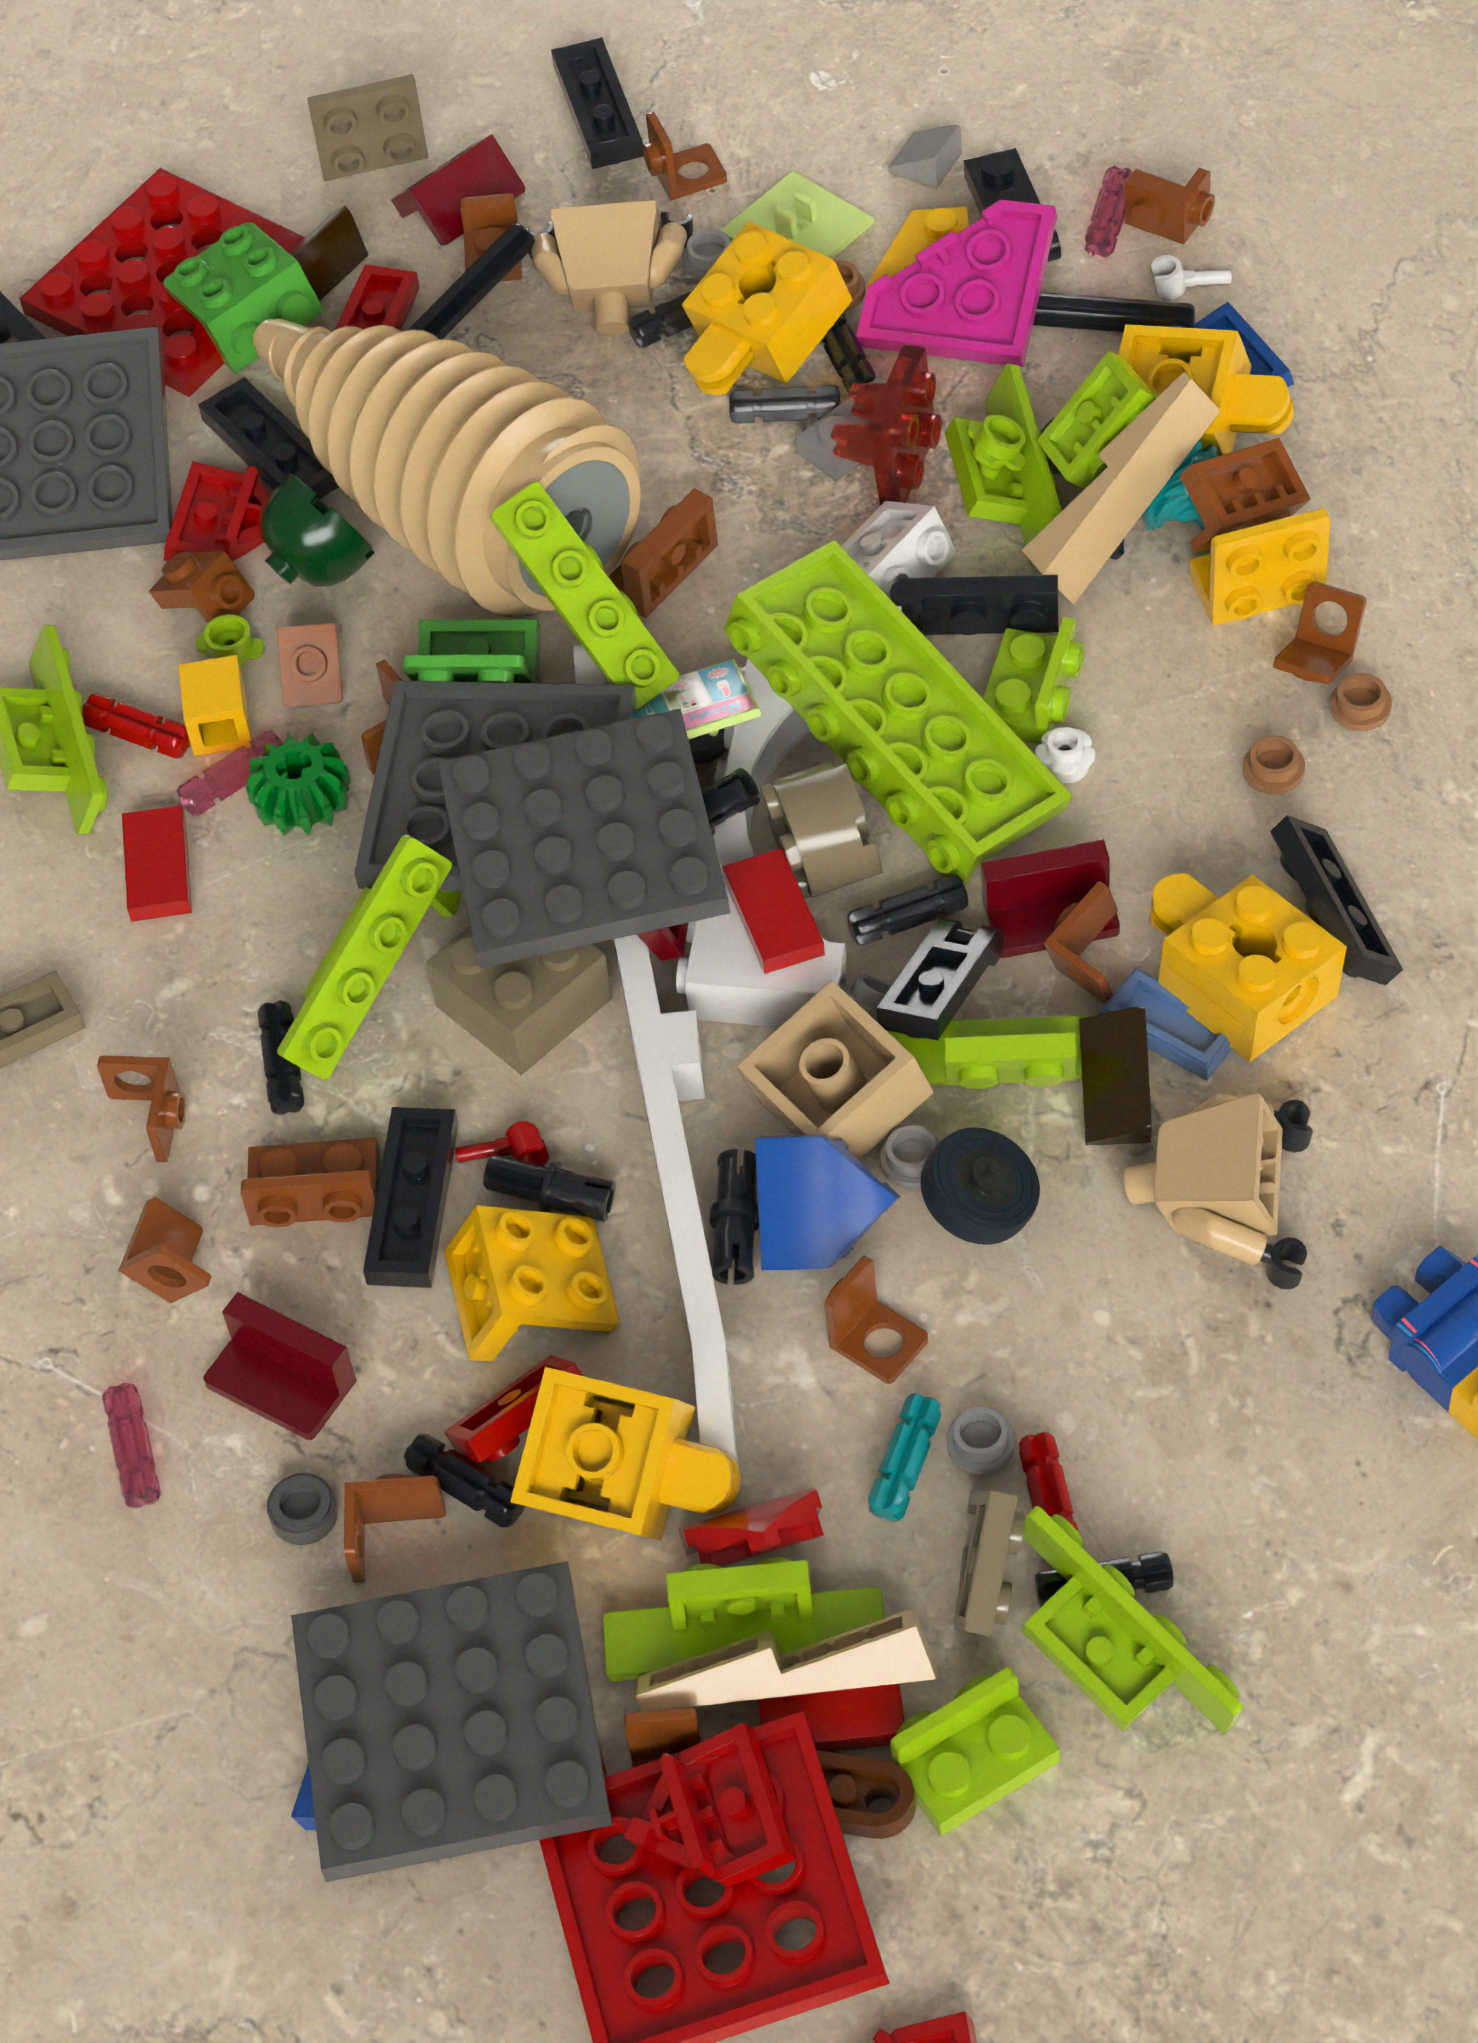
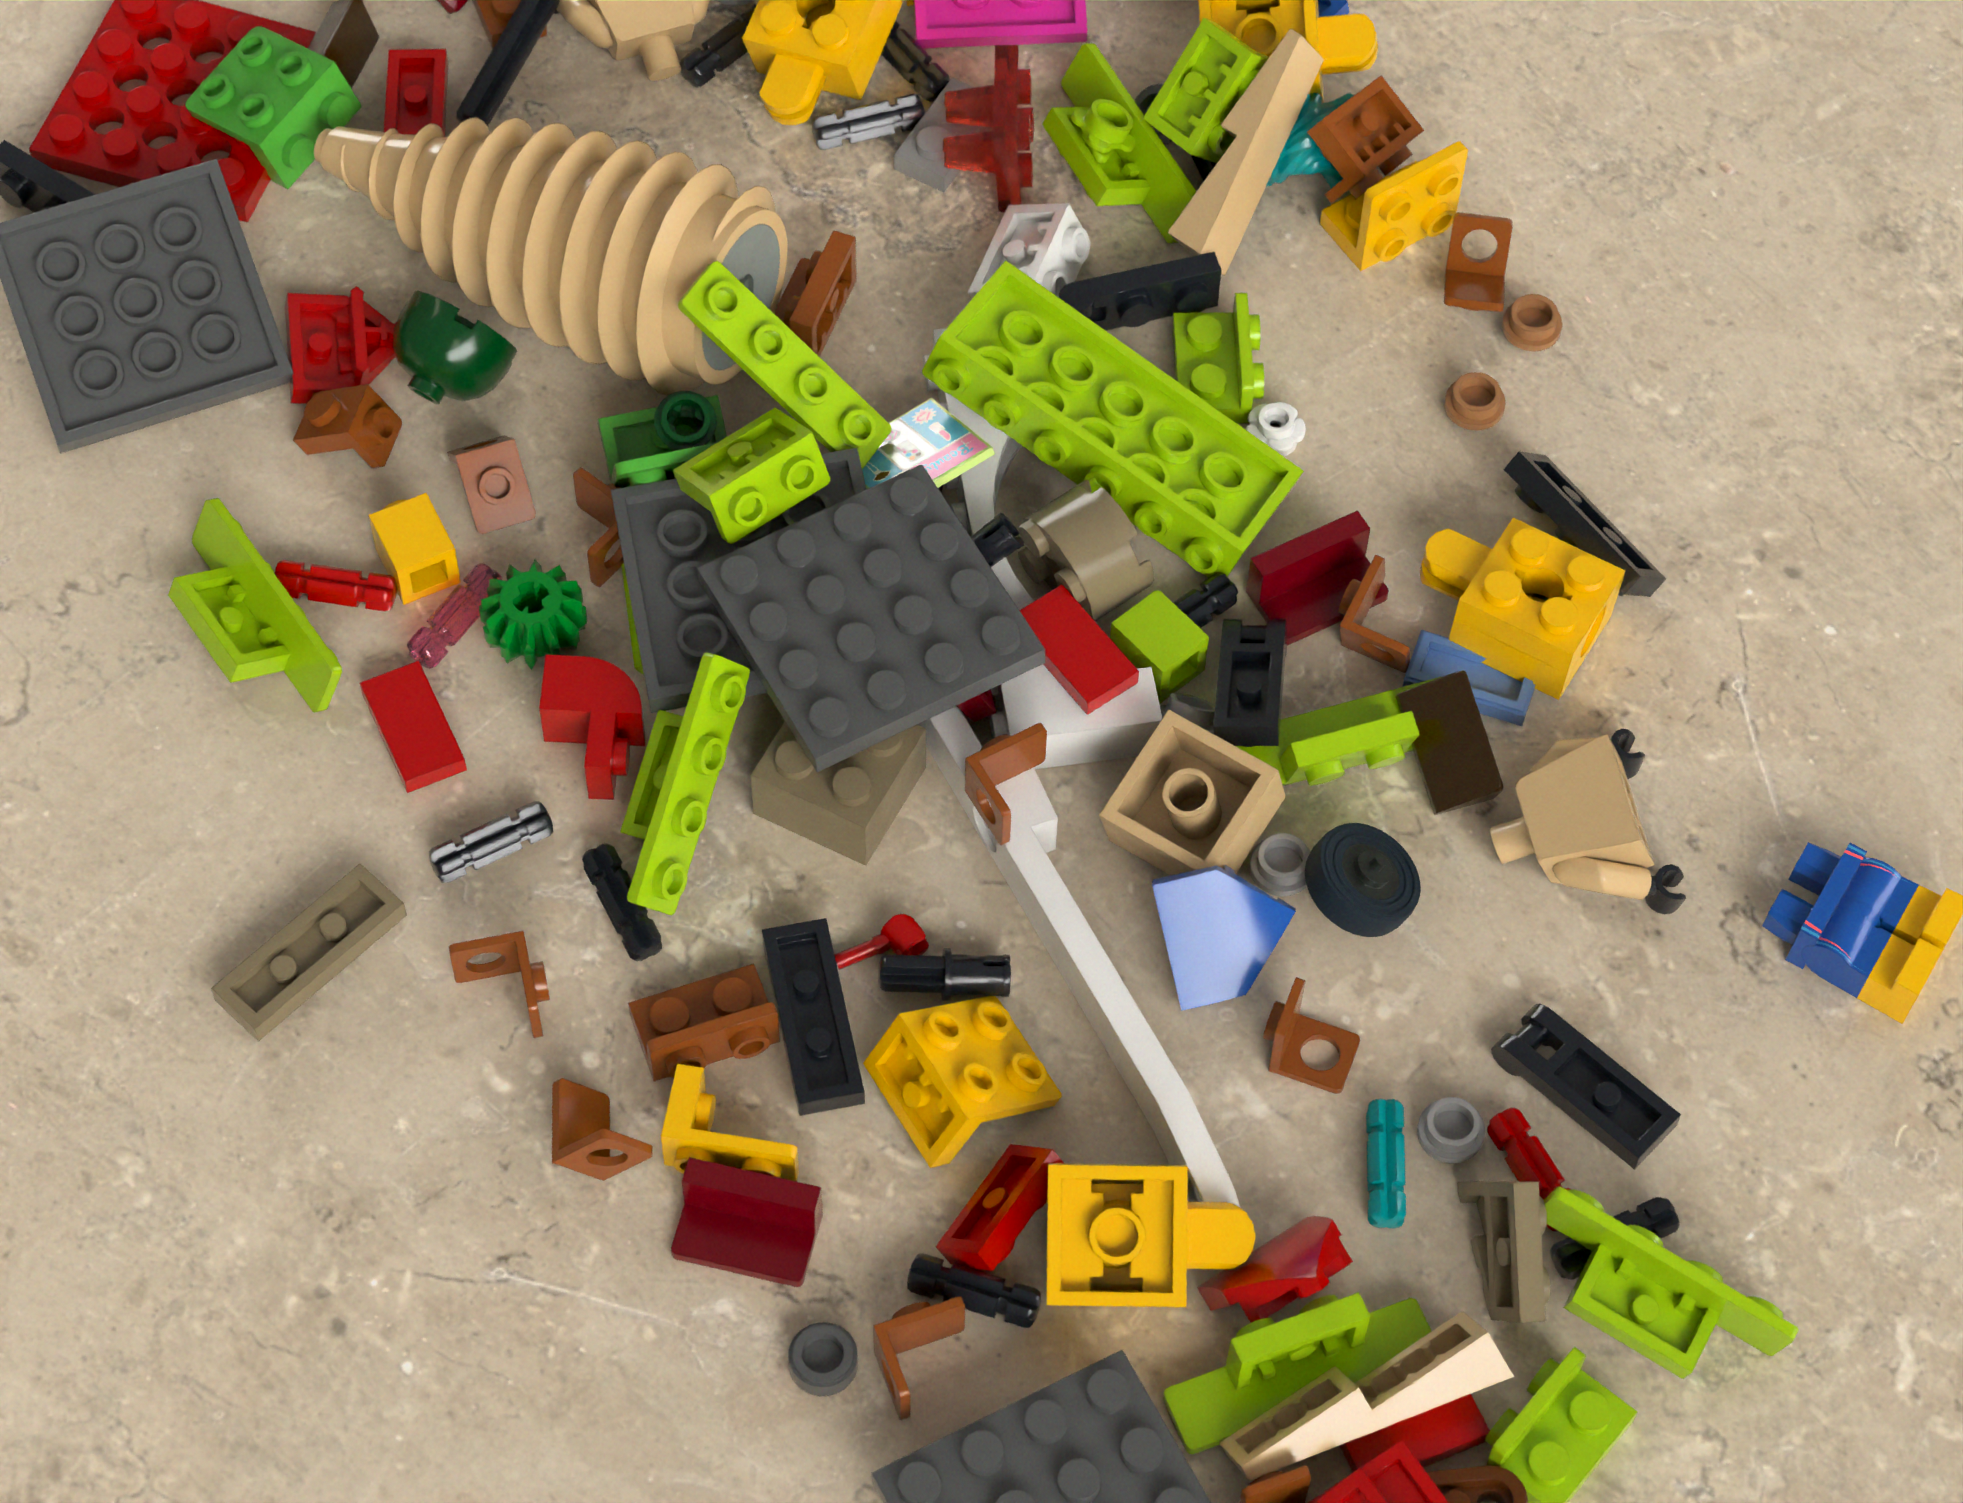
camera: 25 degrees left, 5 degrees up
clear pink axle [102,1382,161,1508] -> none
lime plate [196,614,265,667] -> none
black plate [198,377,339,499] -> none
black pin [709,1149,759,1285] -> none
none -> axle [428,801,553,883]
none -> red brick [539,655,645,800]
none -> dark green cone [654,391,717,451]
none -> yellow bracket [661,1064,799,1182]
none -> lime bracket [673,407,830,544]
none -> dark orange bracket [965,723,1047,845]
none -> lime panel [1110,590,1209,704]
none -> black plate [1491,1004,1681,1170]

